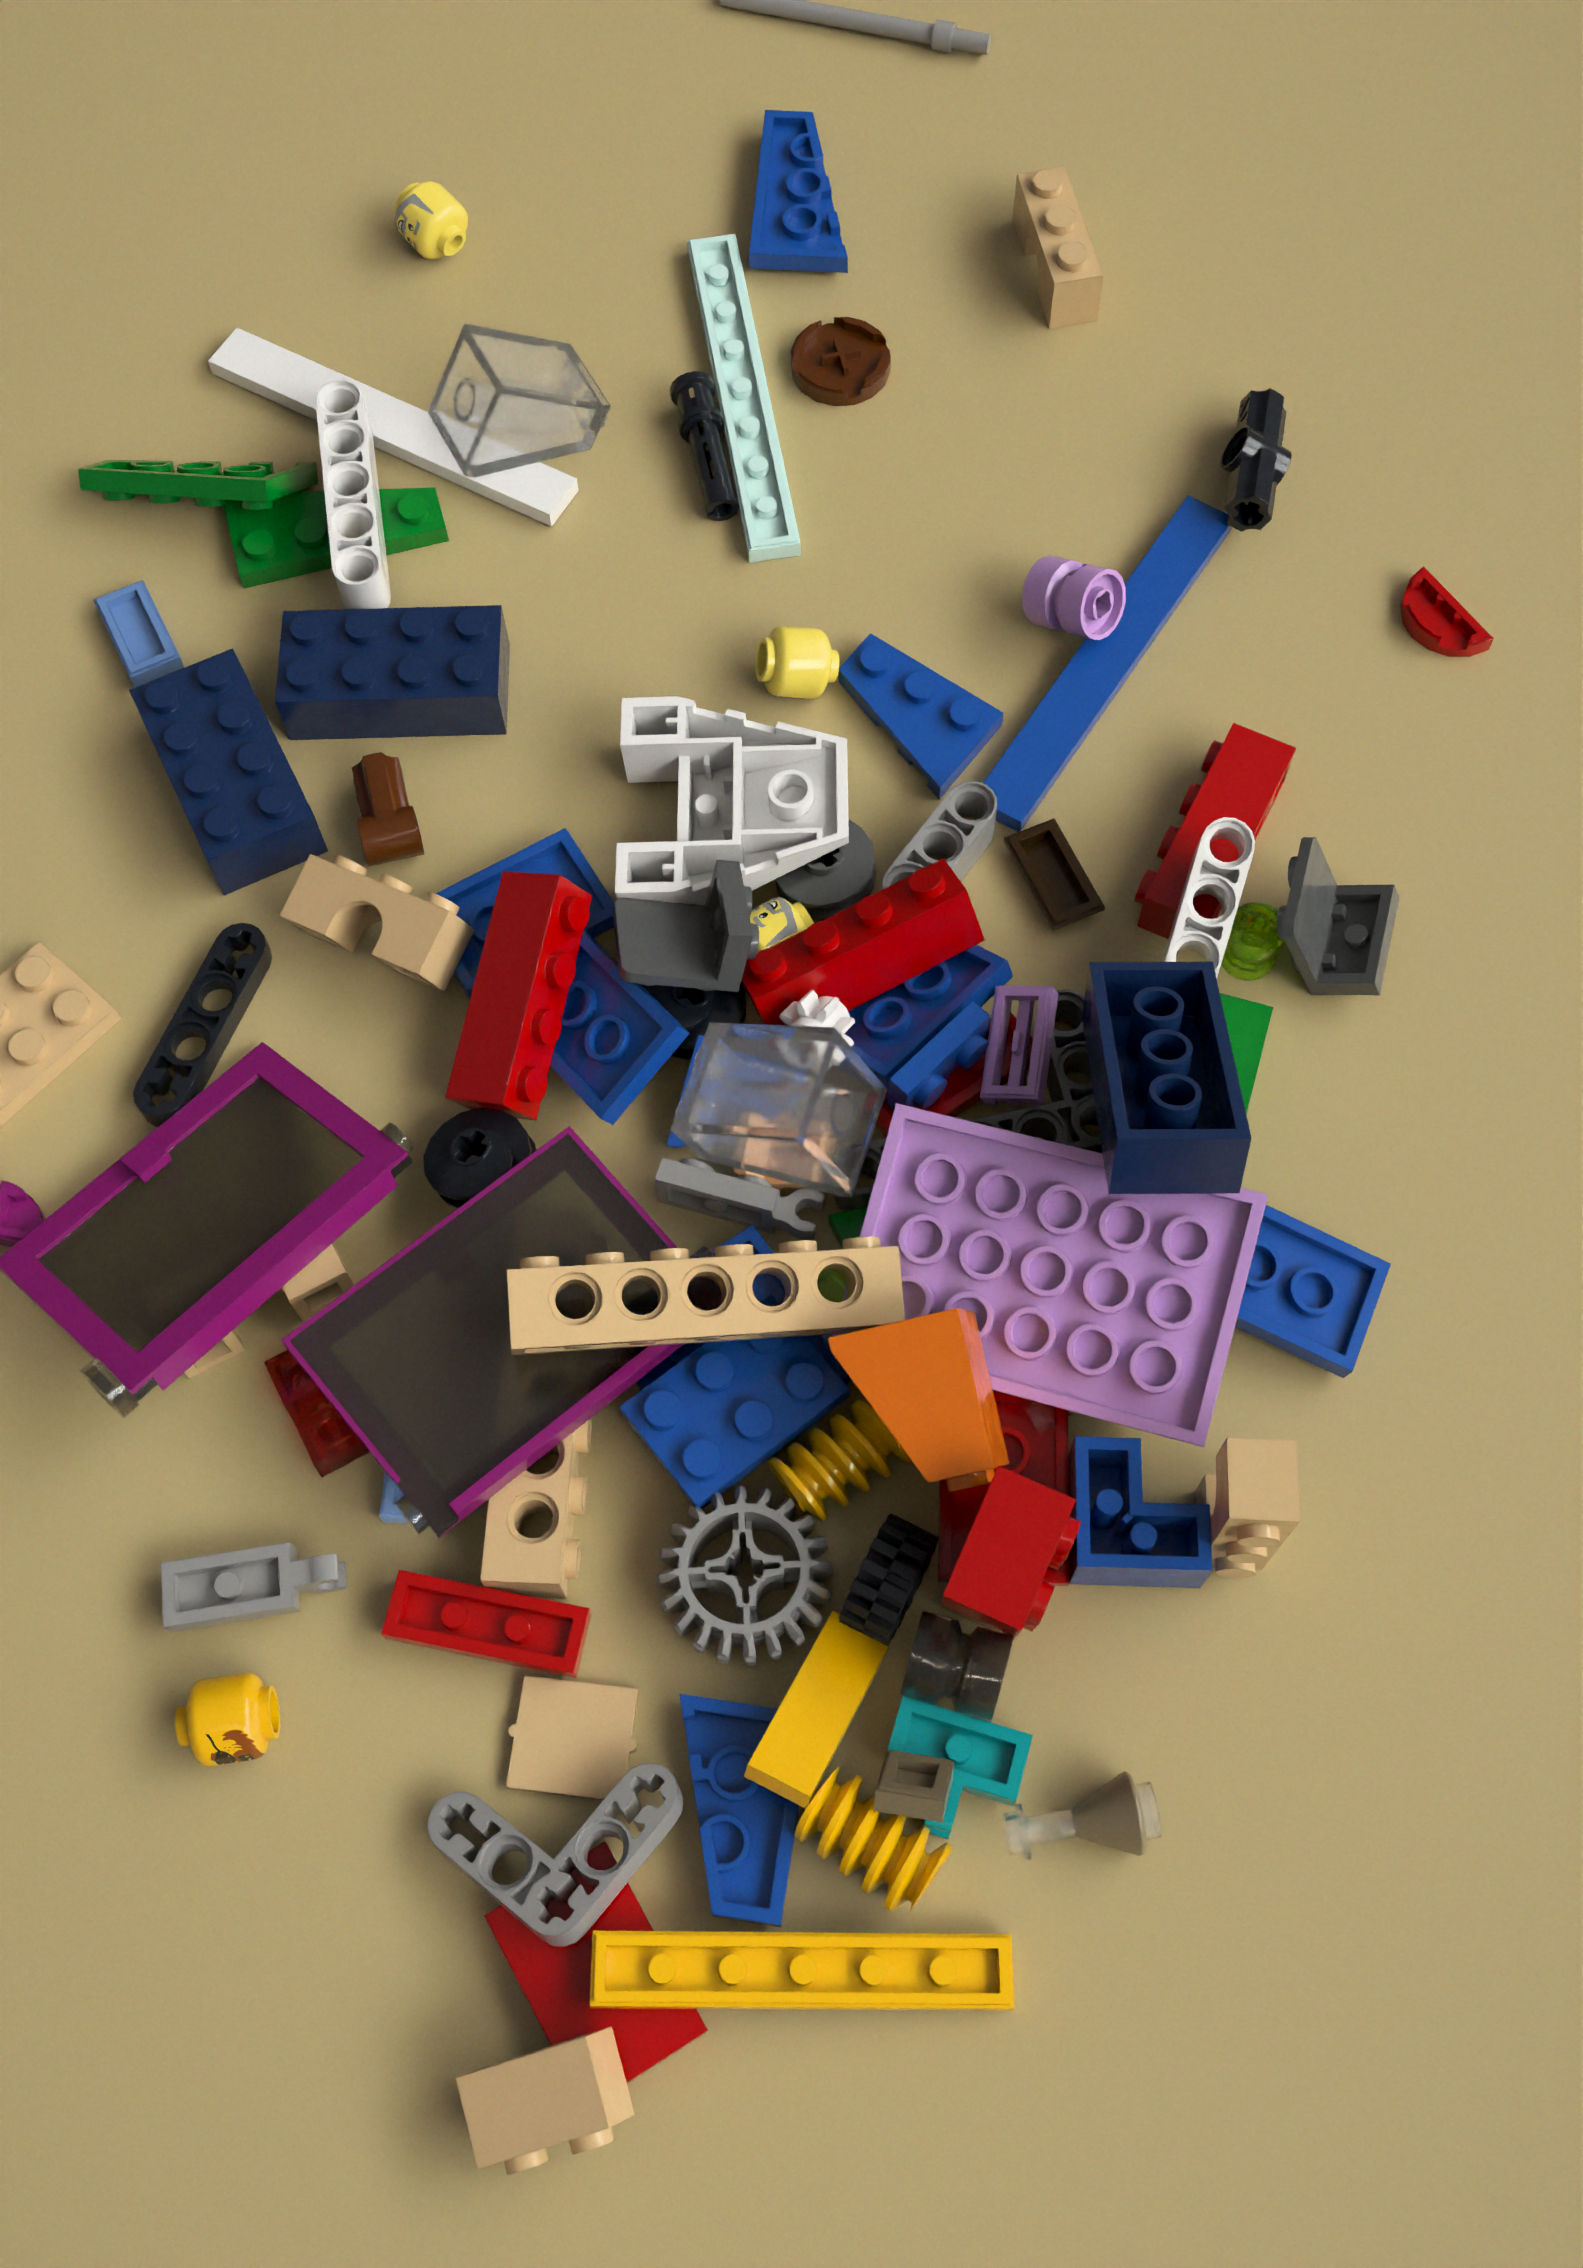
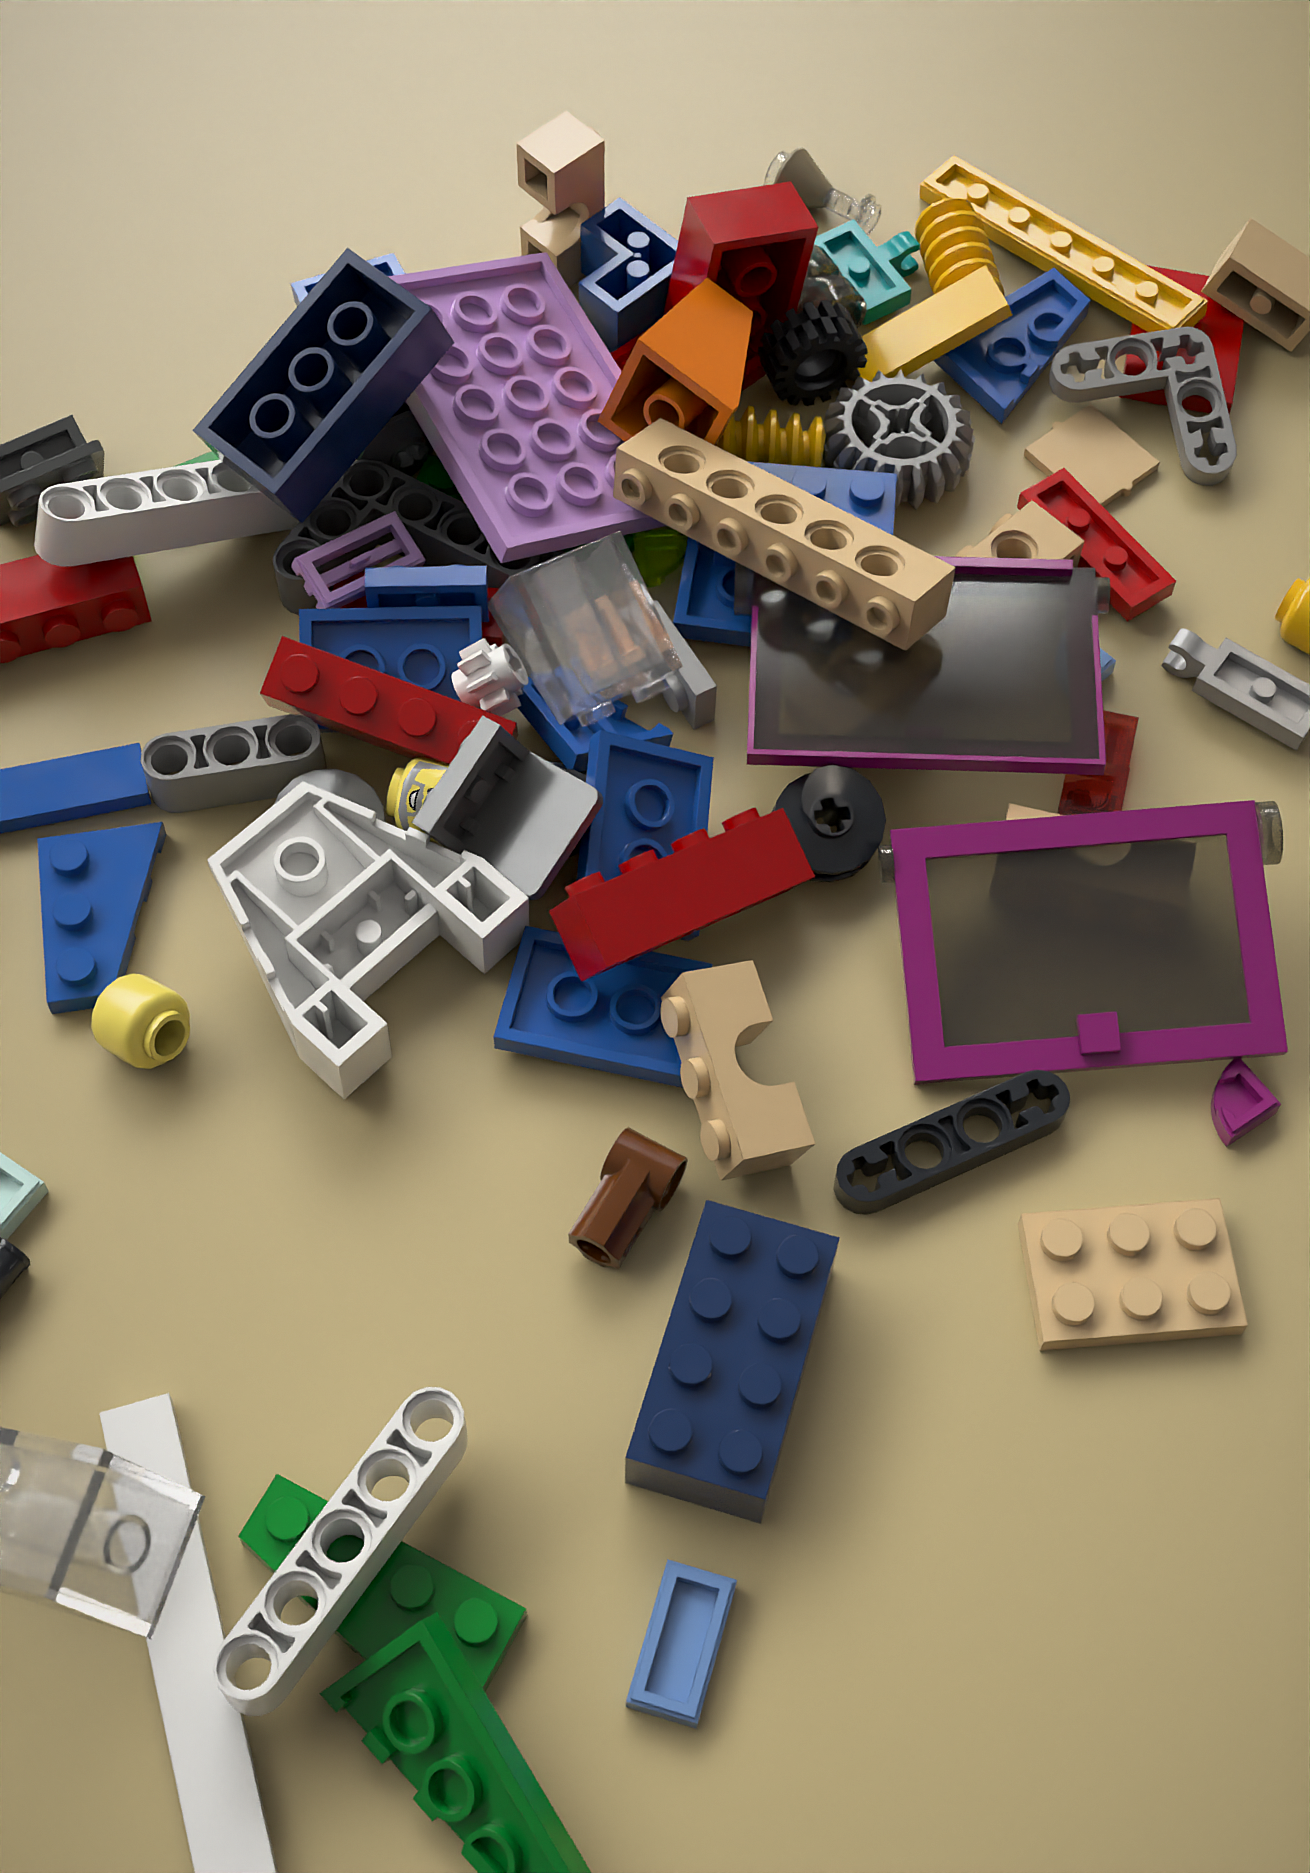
camera: 140 degrees left, 5 degrees down
dark blue brick [275,605,510,740] -> none
dark tan tile [874,1750,955,1823] -> none
dark brown tile [1003,818,1105,931] -> none

